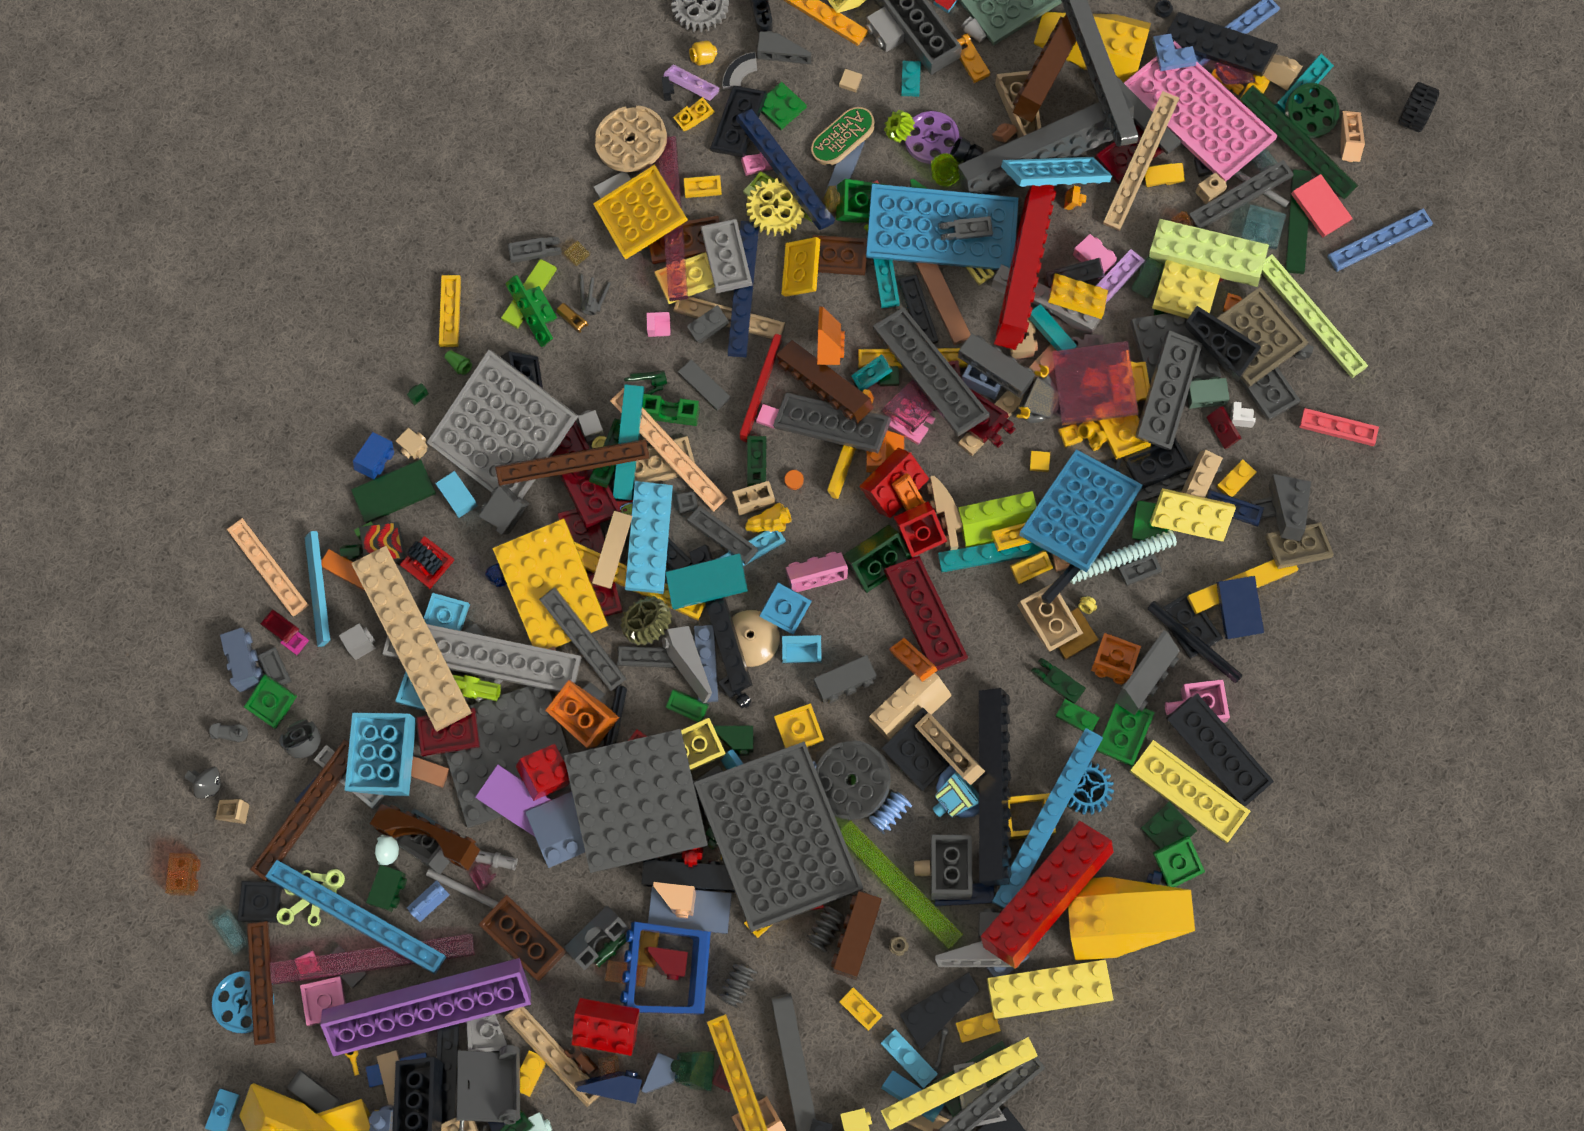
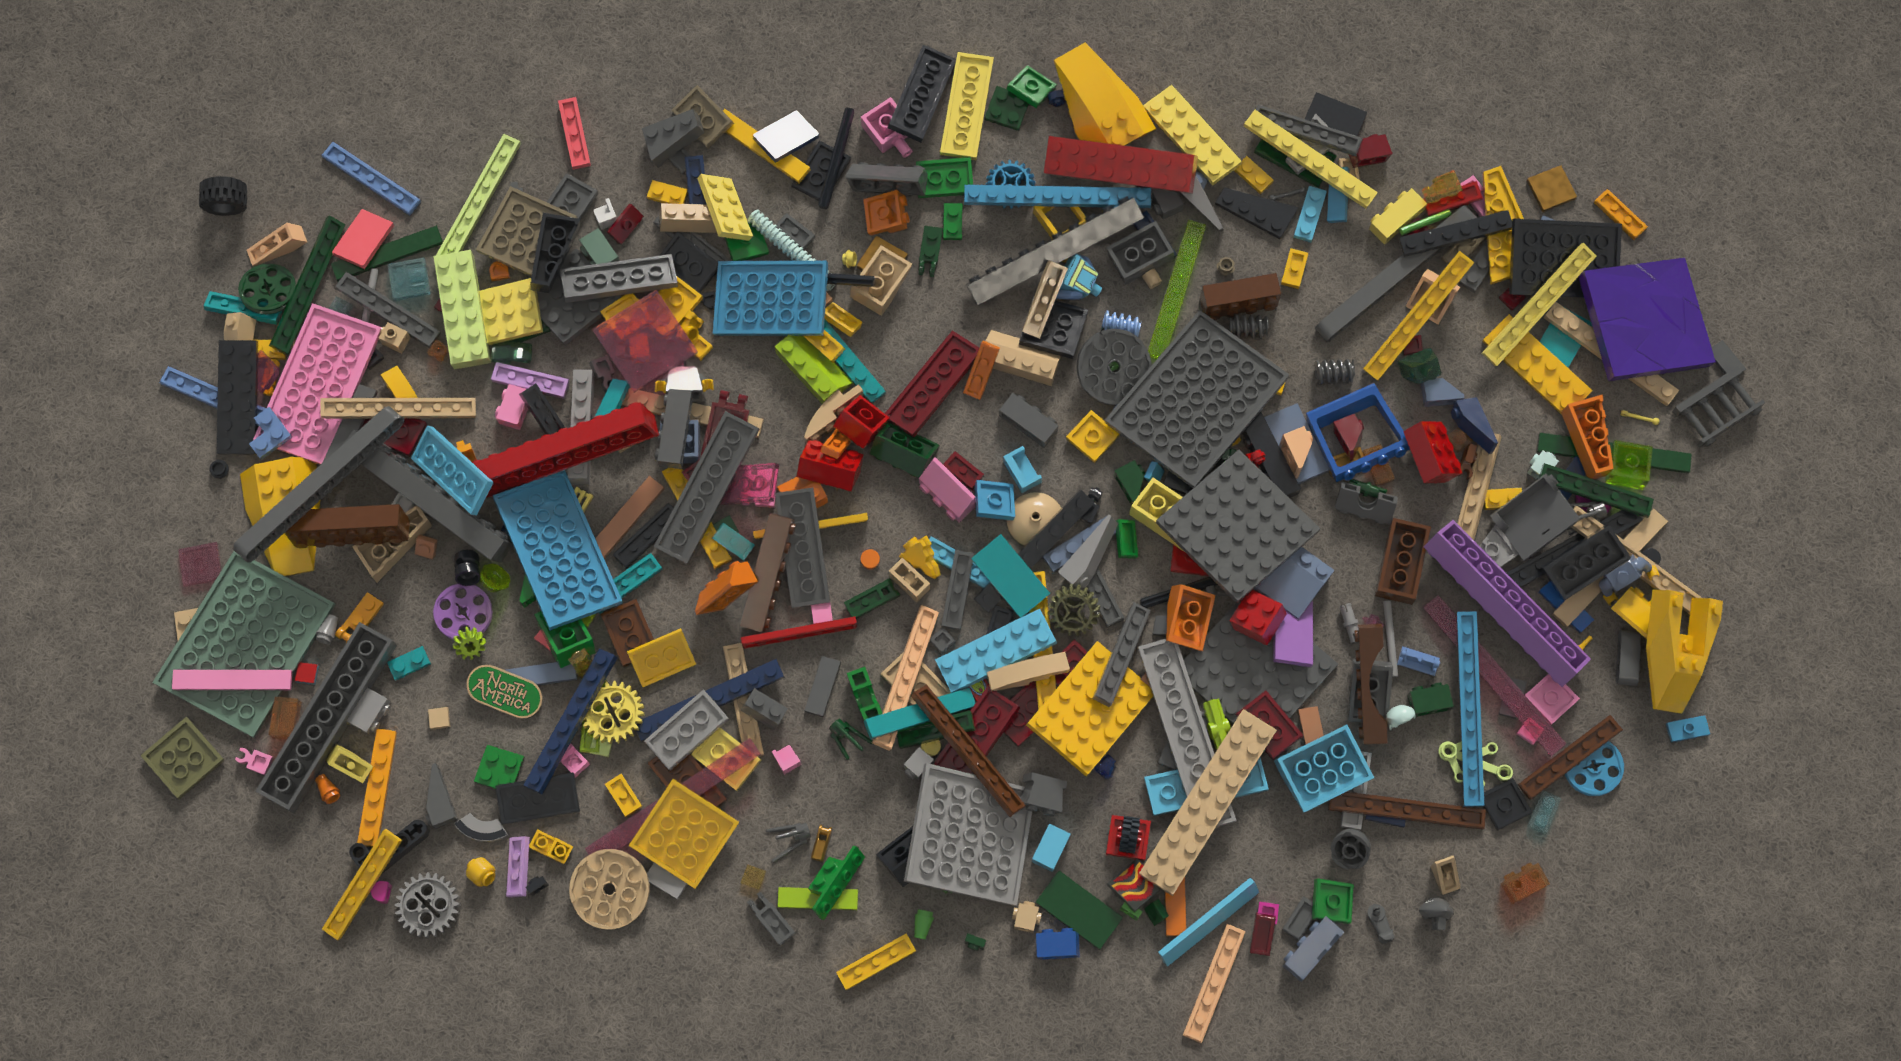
camera: 120 degrees left, 0 degrees up
light grey brick [339,624,376,660] -> none
dark grey hinge [939,216,993,240] -> none
yellow tile [1030,451,1050,472] -> none
yellow plate [1048,273,1108,319] -> none
none -> dark red plate [943,451,984,490]

